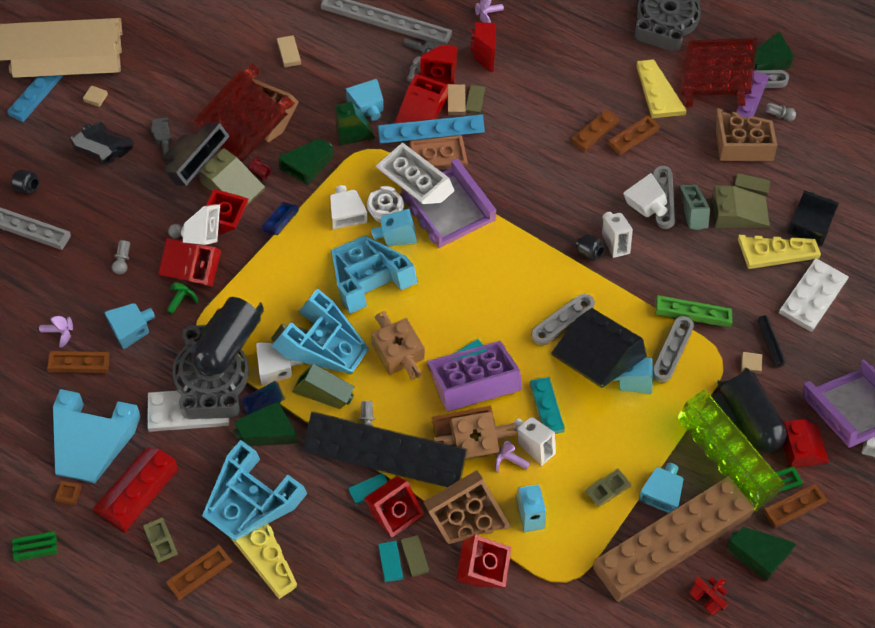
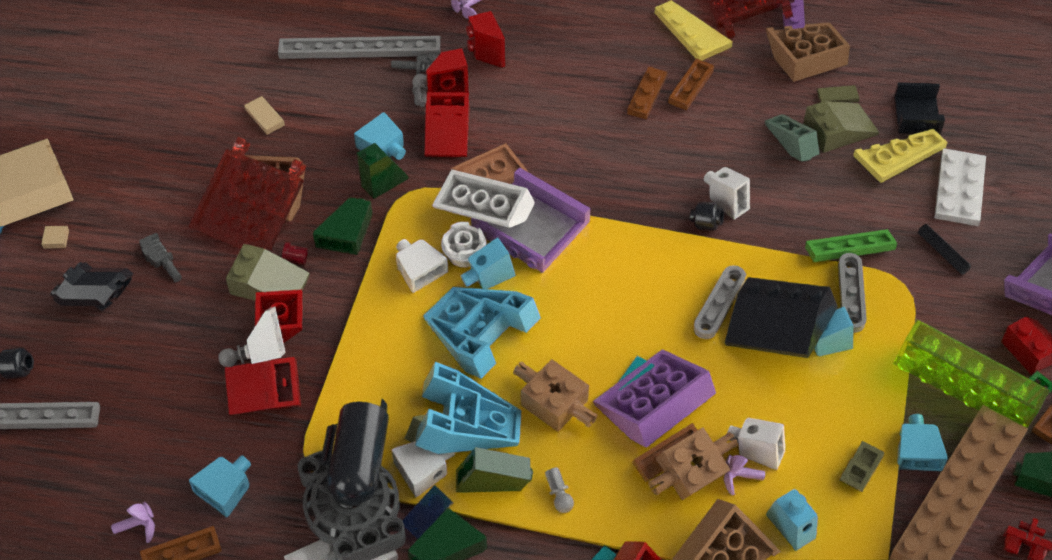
camera: 20 degrees left, 5 degrees down
light grey axle [112,240,130,275] -> none
black brick [162,123,230,186] -> none
green plant [167,282,198,314] -> none
clear blue plate [262,202,299,235] -> none
black plate [303,411,468,487] -> none
dark azure plate [377,115,485,144] -> none
tan tile [448,84,466,116] -> none
olive piece [466,85,485,115] -> none
teal plate [530,377,565,434] -> none
white torso [623,173,667,217] -> none
light grey plate [653,166,675,229] -> none
black piece [705,367,787,454] -> none
tan tile [741,352,762,374] -> none
light grey axle [765,103,796,121] -> none

